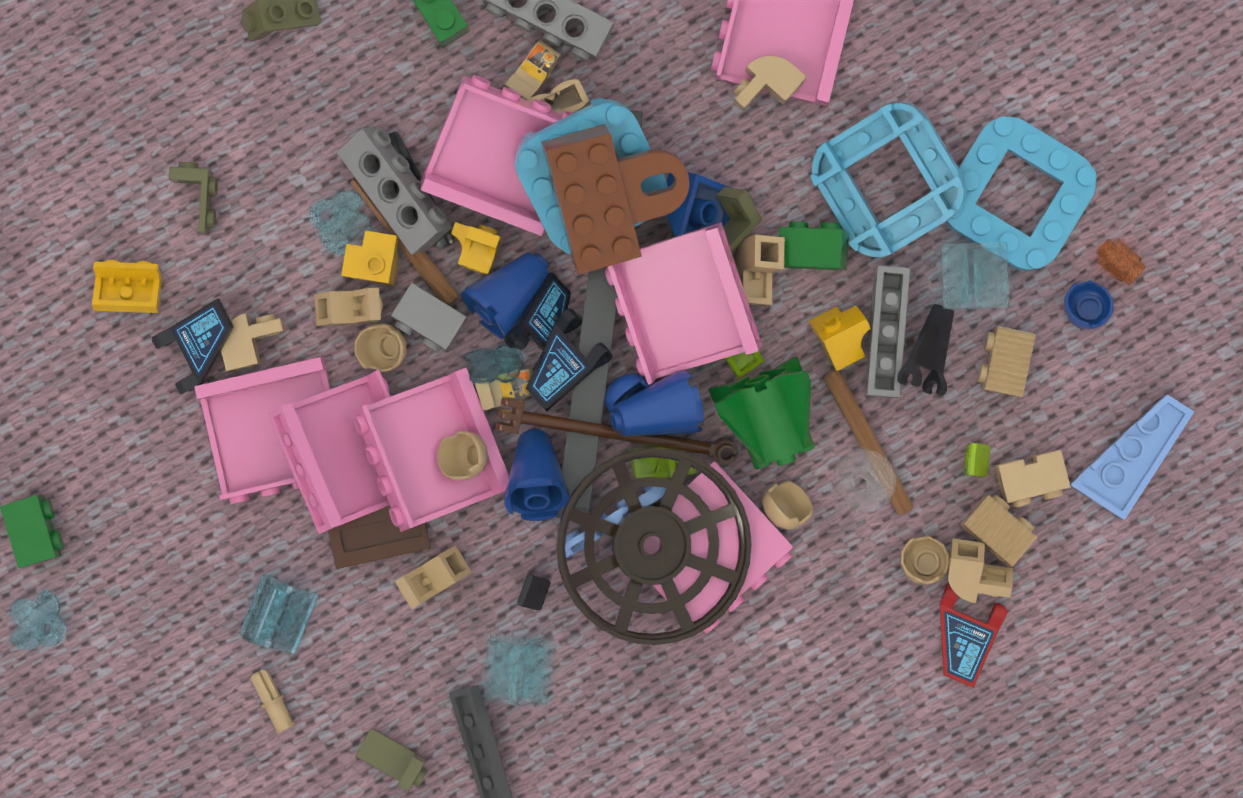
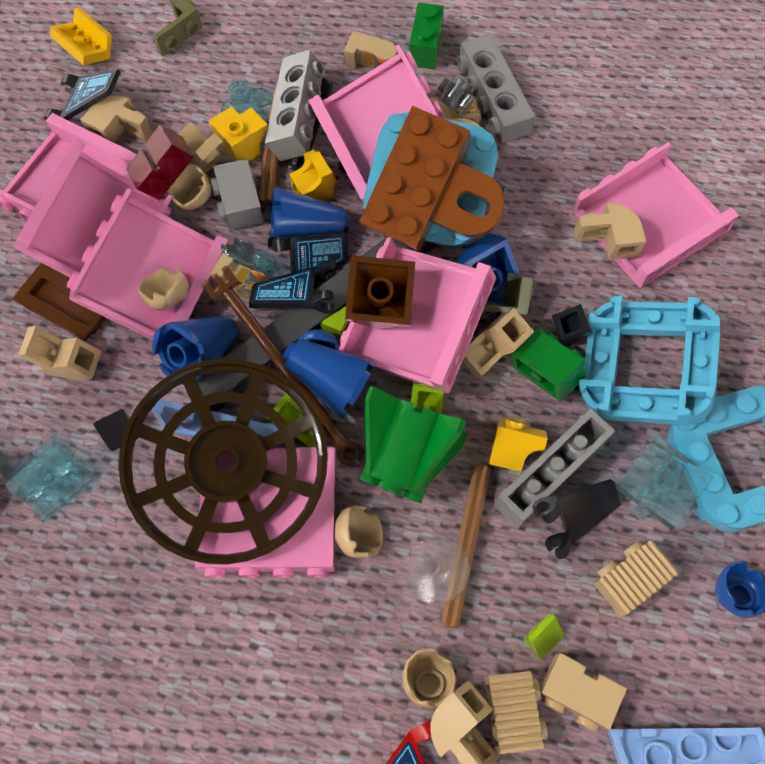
camera: 40 degrees right, 20 degrees down
none -> dark red piece [126,125,194,200]
none -> lime slope [321,307,350,342]
none -> tan leg [344,31,397,69]
none -> reddish brown slope [345,255,416,329]
none -> dark grey gear [438,75,474,112]
none -> black slope [552,304,592,347]

